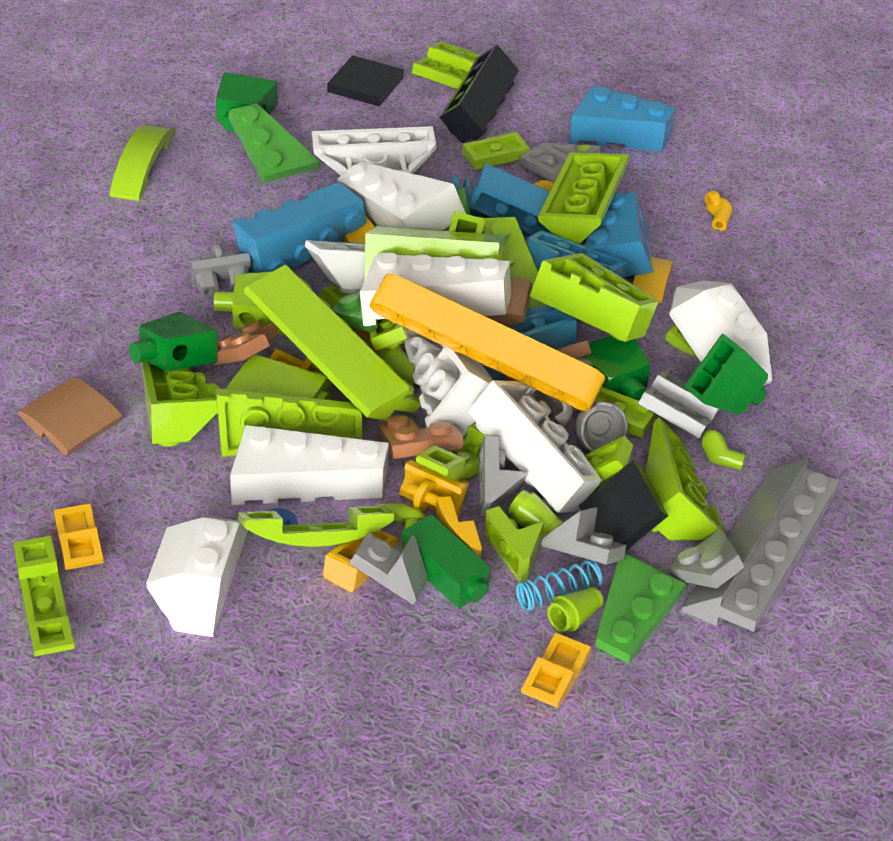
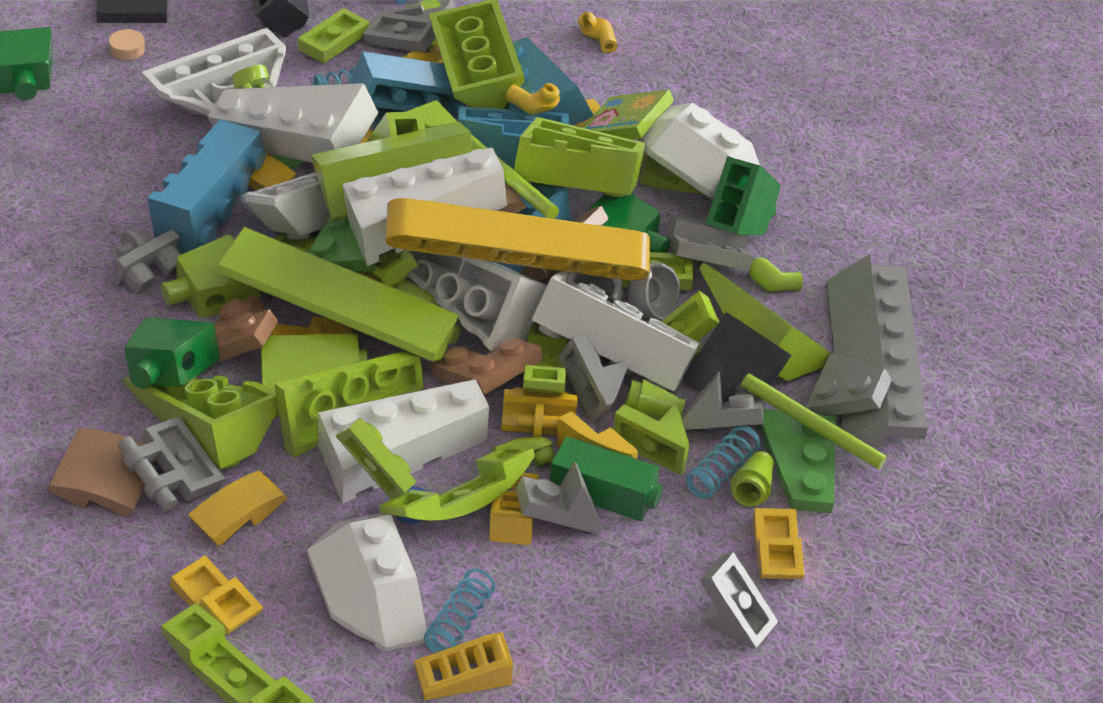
camera: 30 degrees left, 0 degrees up
bright green wing [228,103,320,183] -> none
none -> light nougat tile [109,29,145,60]
none -> light grey plate [118,416,225,511]
none -> yellow slope [188,470,287,546]
none -> lime tile [231,65,270,89]
none -> lime plate [335,417,417,499]
none -> yellow slope [414,632,513,700]
none -> medium azure piece [424,568,496,653]
none -> lime bar [471,135,559,219]
none -> yellow arm [505,83,560,115]
none -> lime tile [583,89,674,140]
none -> light grey slope [699,552,778,649]
none -> lime bar [741,373,887,470]

